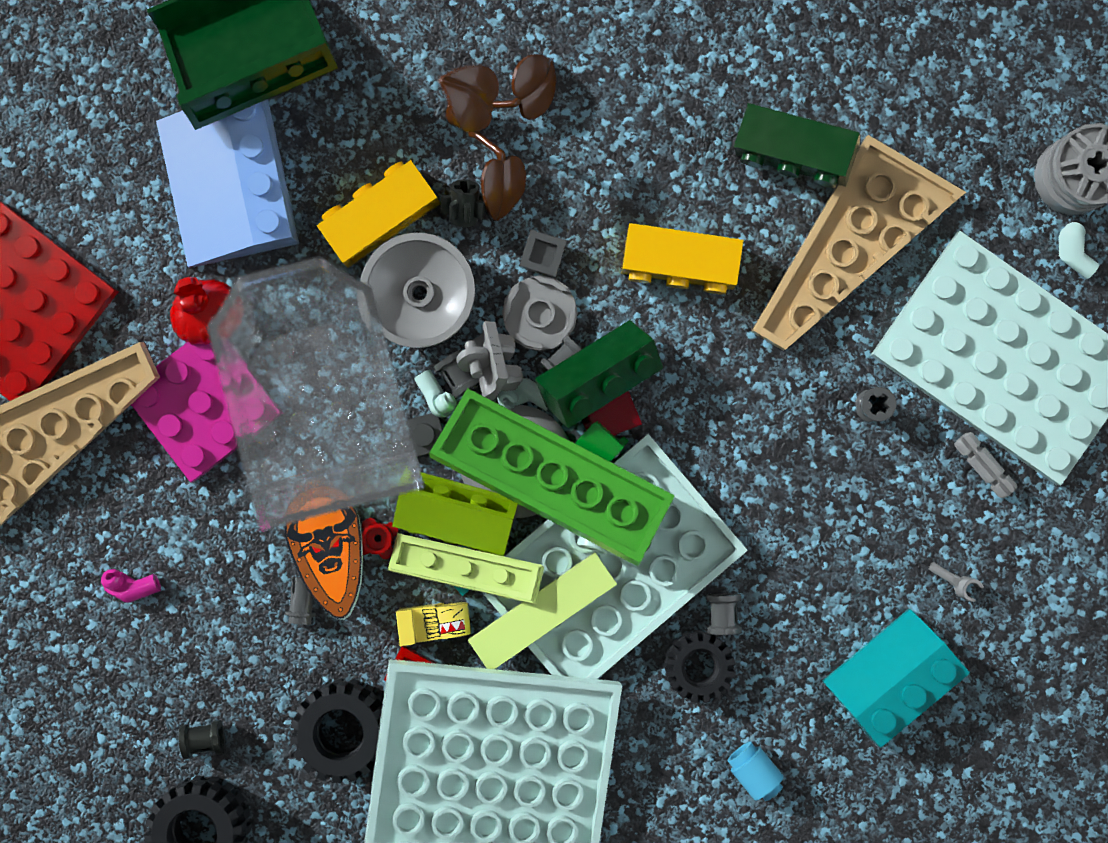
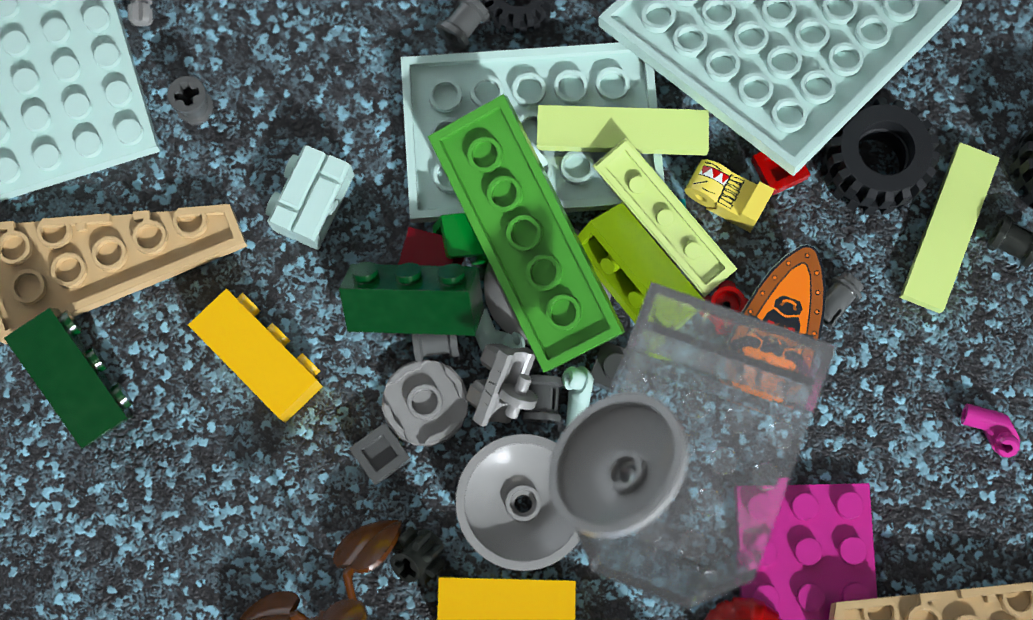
camera: 145 degrees left, 10 degrees down
none -> light aqua brick [266,145,354,250]
none -> light grey dish [548,393,688,538]
none -> yellowish green tile [899,142,1000,314]

